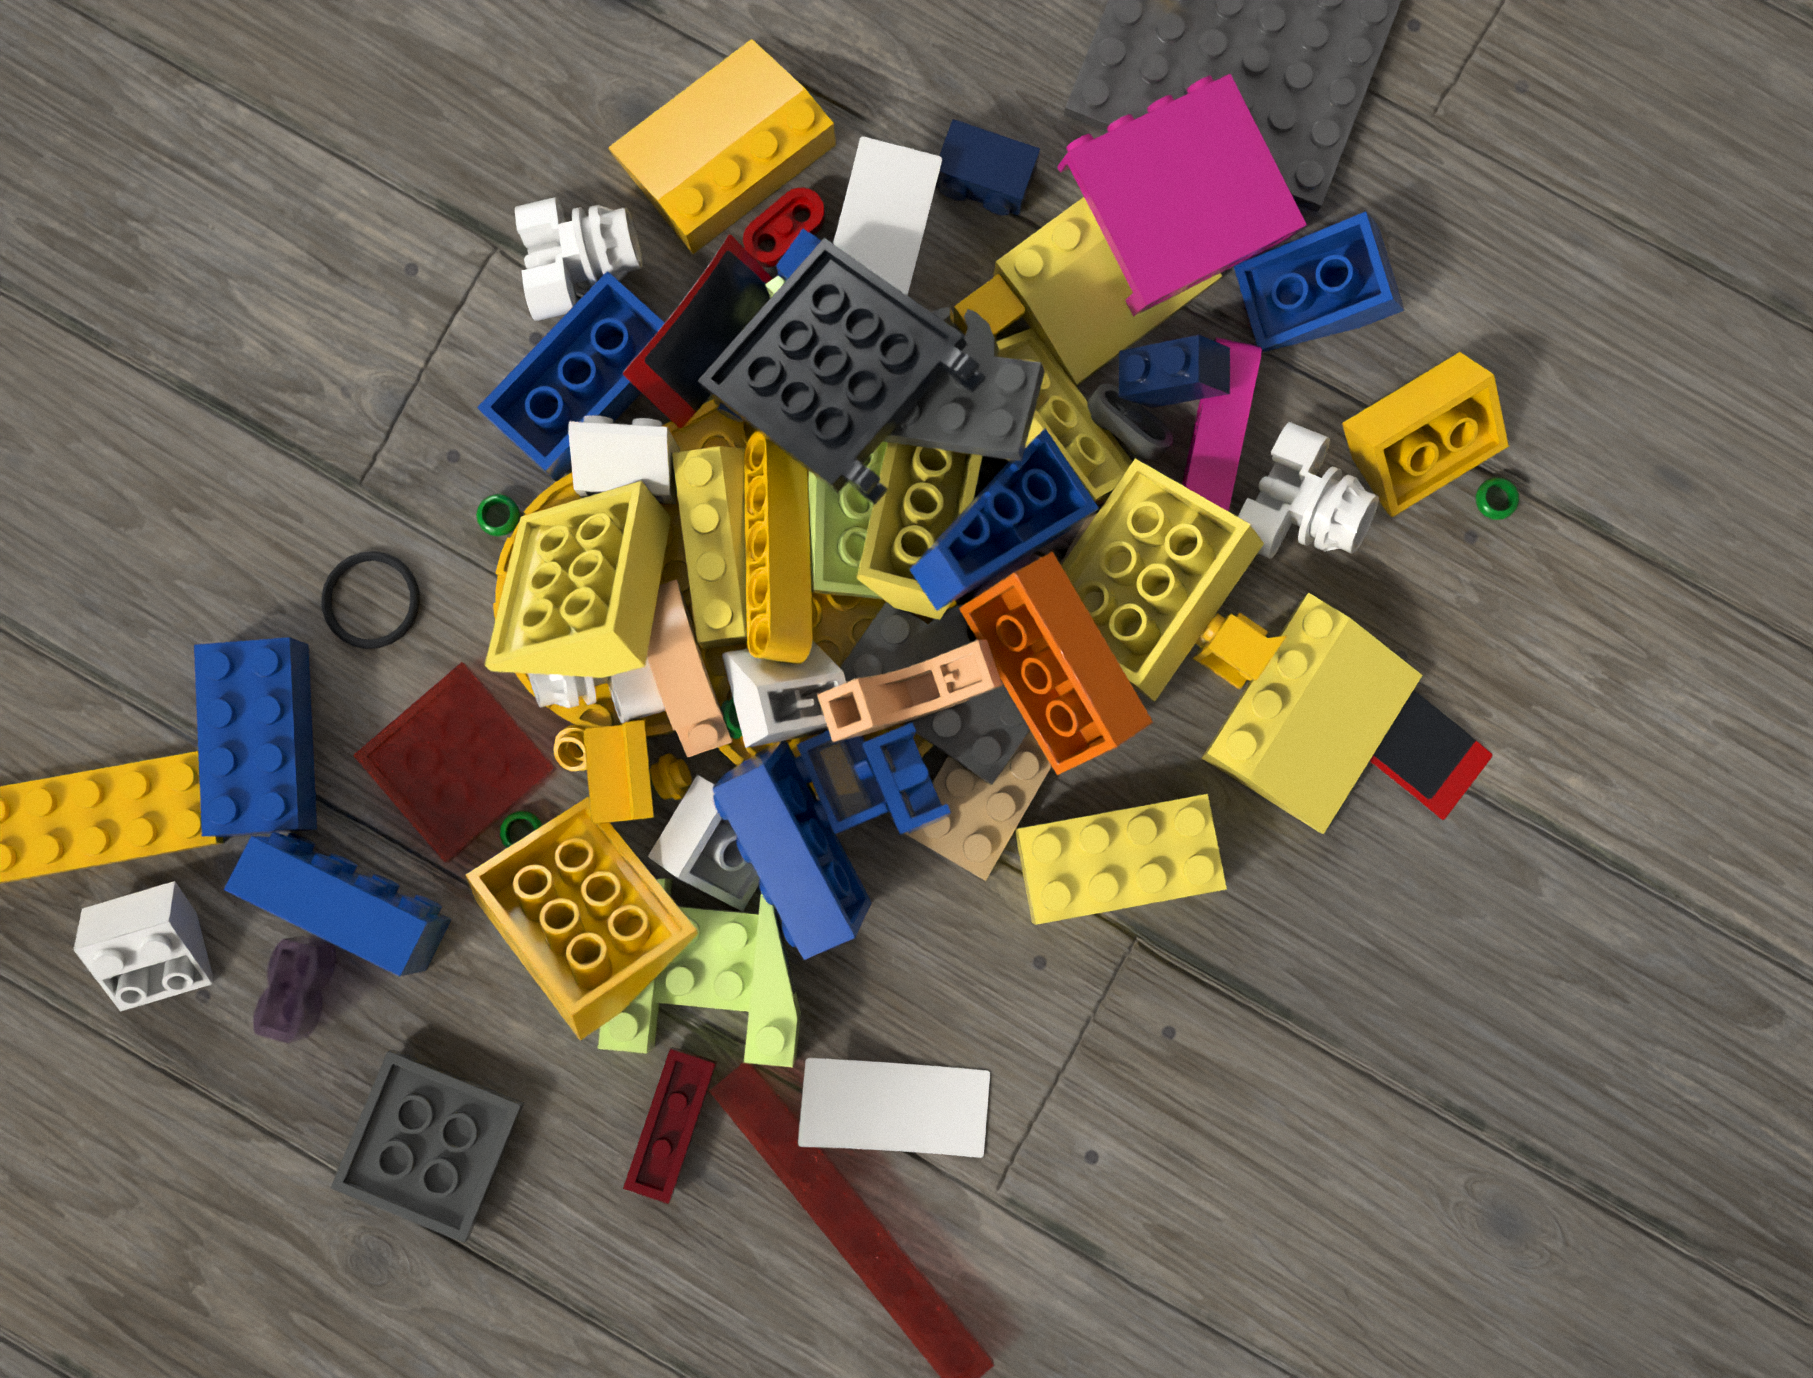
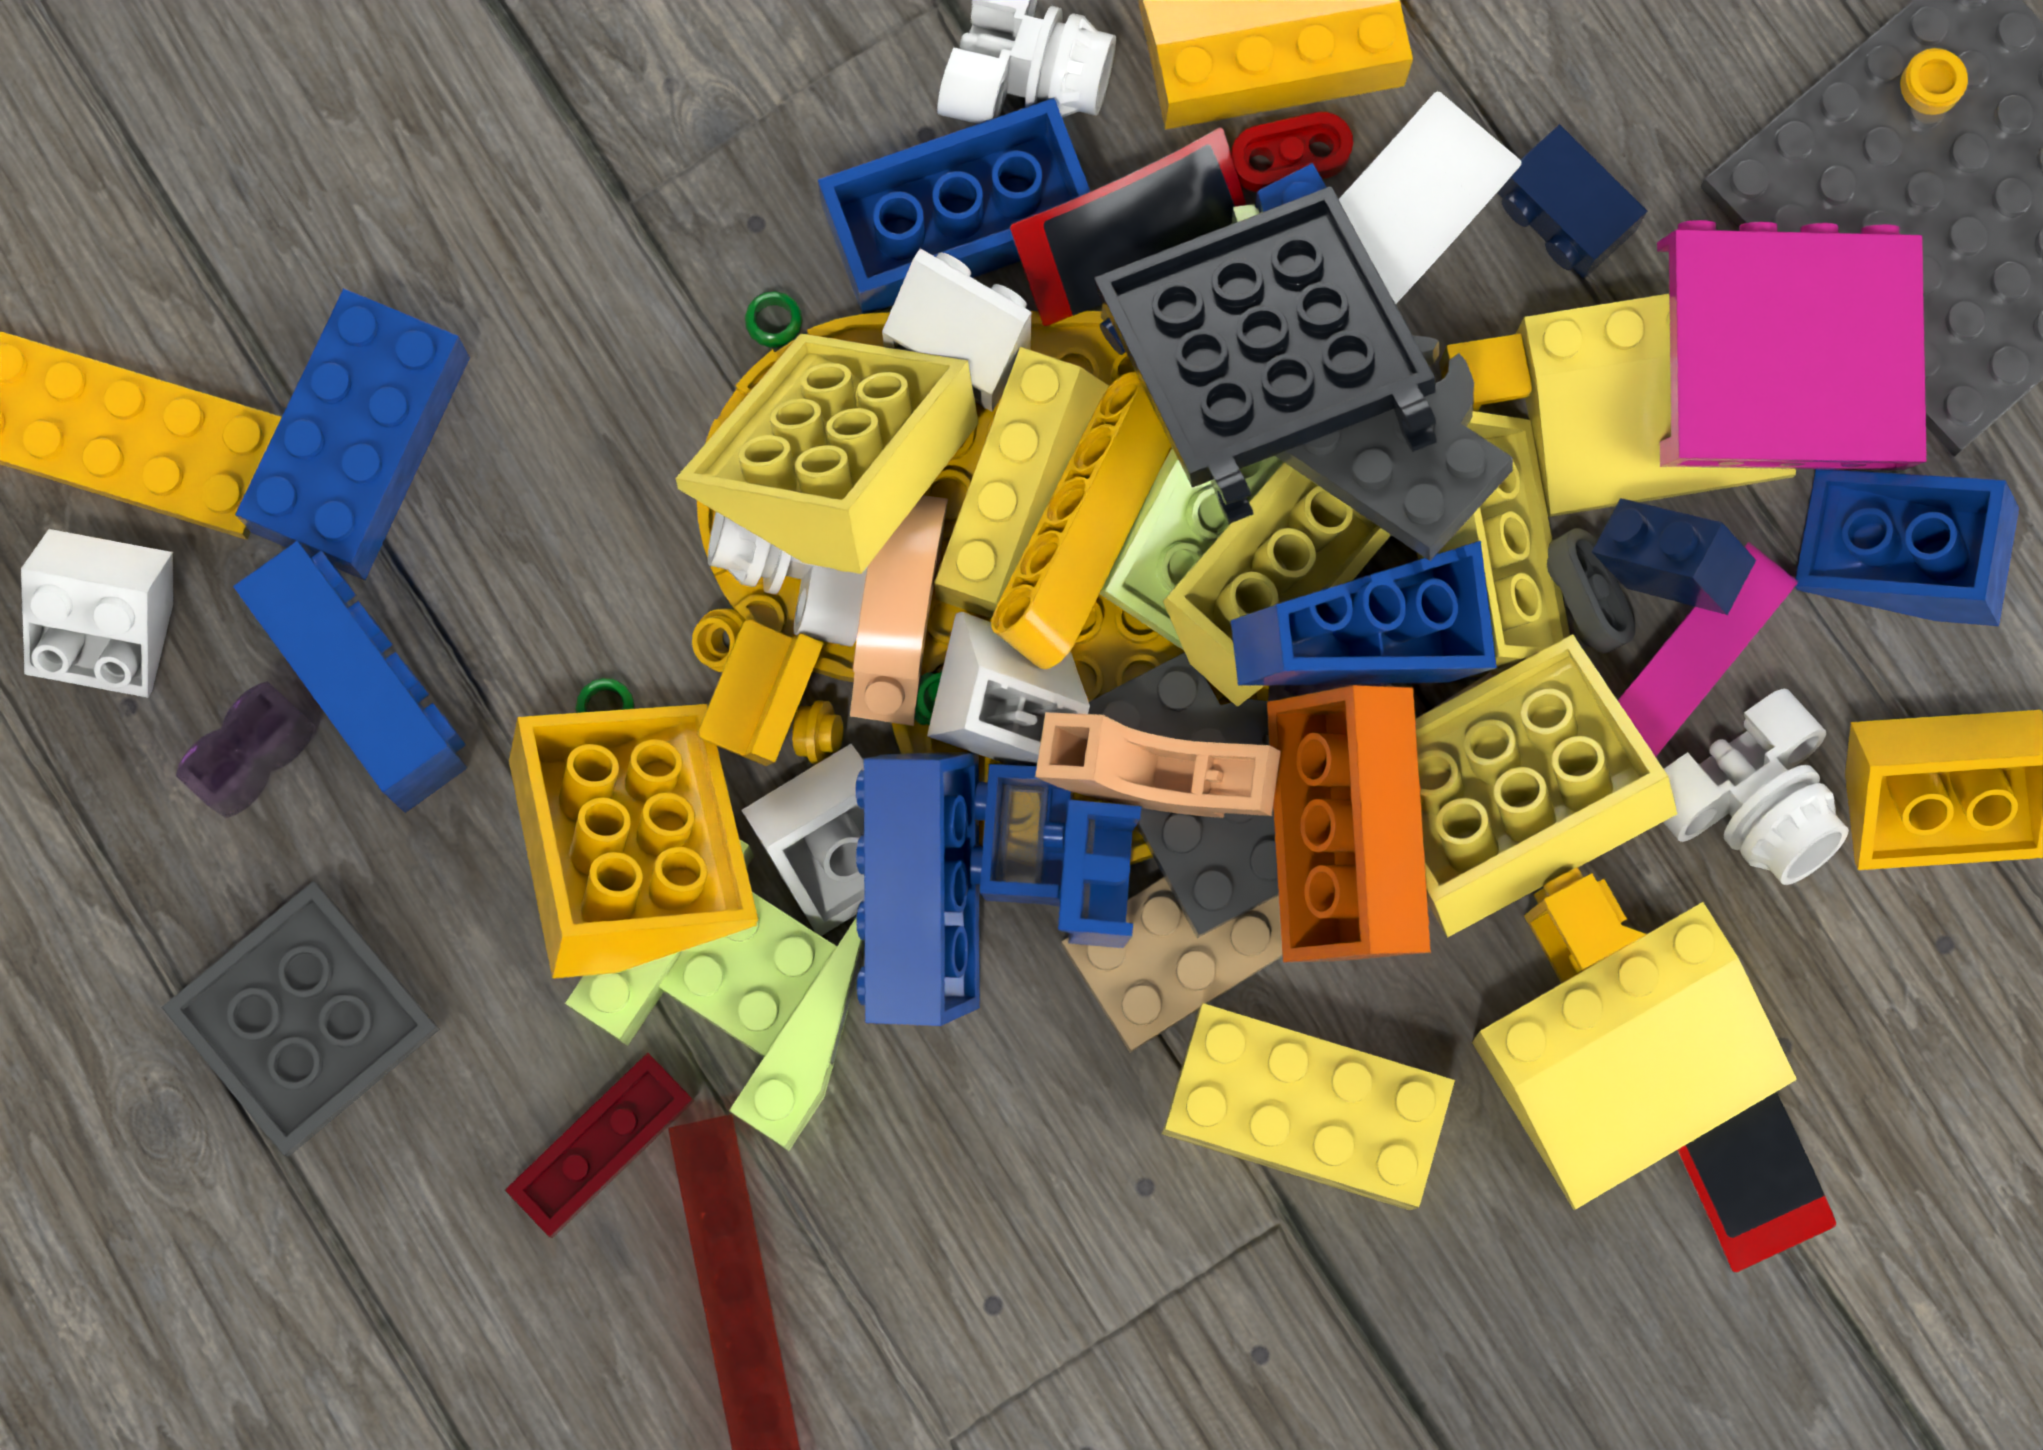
camera: 25 degrees right, 5 degrees down
black tyre [321,551,420,649] -> none
clear red plate [353,662,557,863] -> none
white sticker [798,1058,990,1158] -> none
green piece [1475,477,1519,520] -> none

